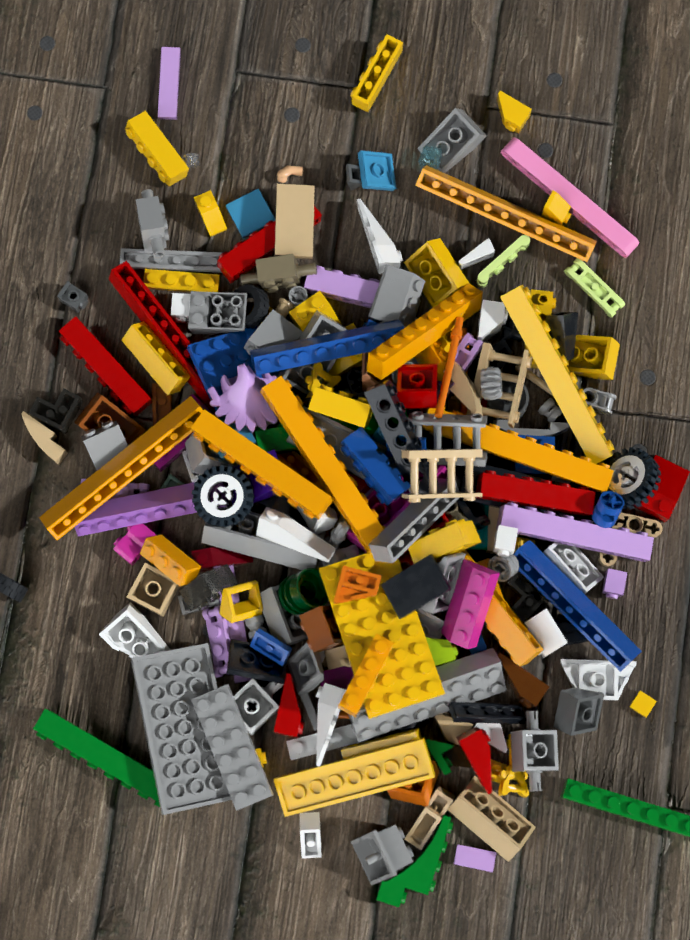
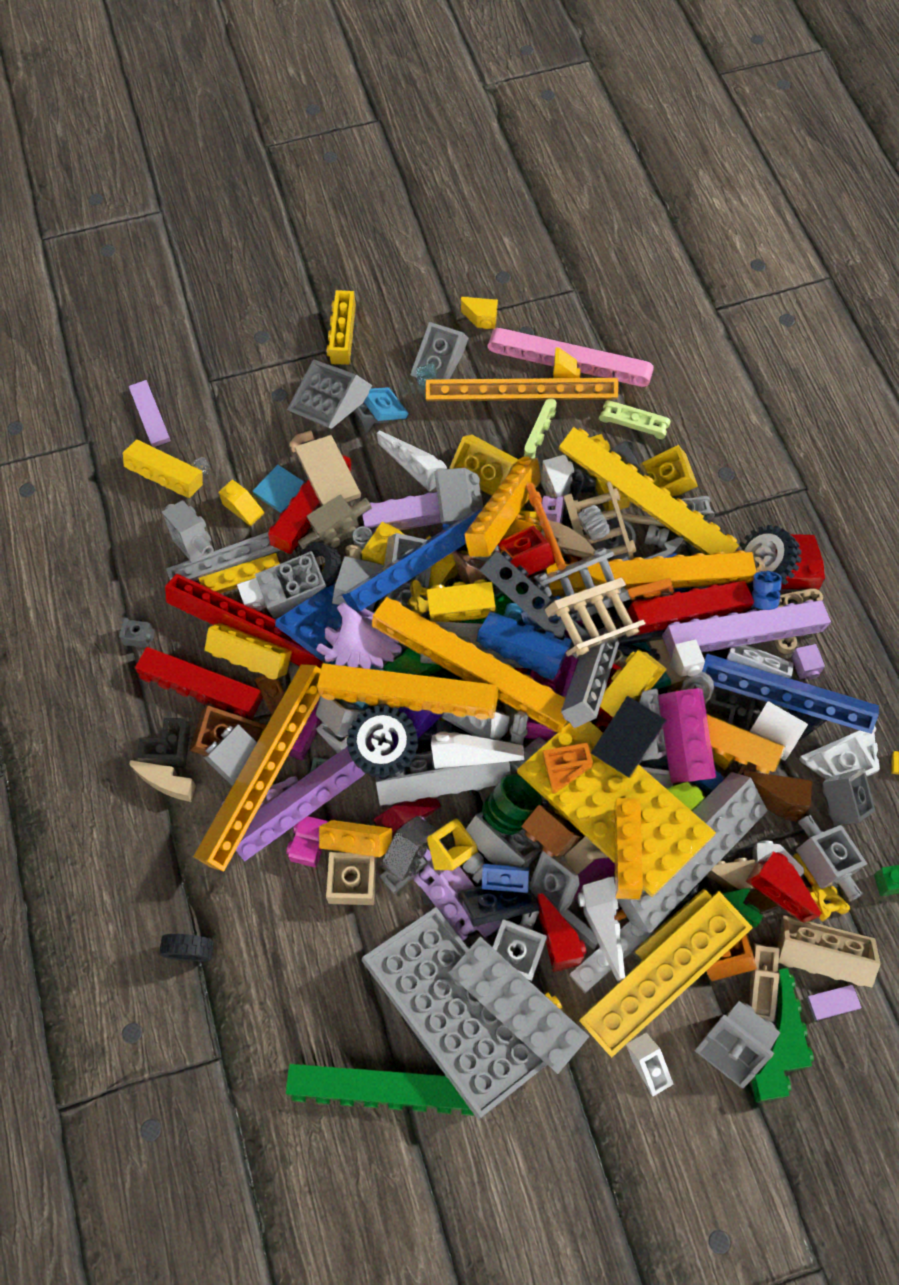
camera: 25 degrees left, 15 degrees down
white wedge [99,602,170,658] -> none
black tile [448,702,526,724] -> none
white slope [458,238,495,270] -> none
none -> light grey slope [287,359,372,429]
none -> orange tile [628,578,674,602]

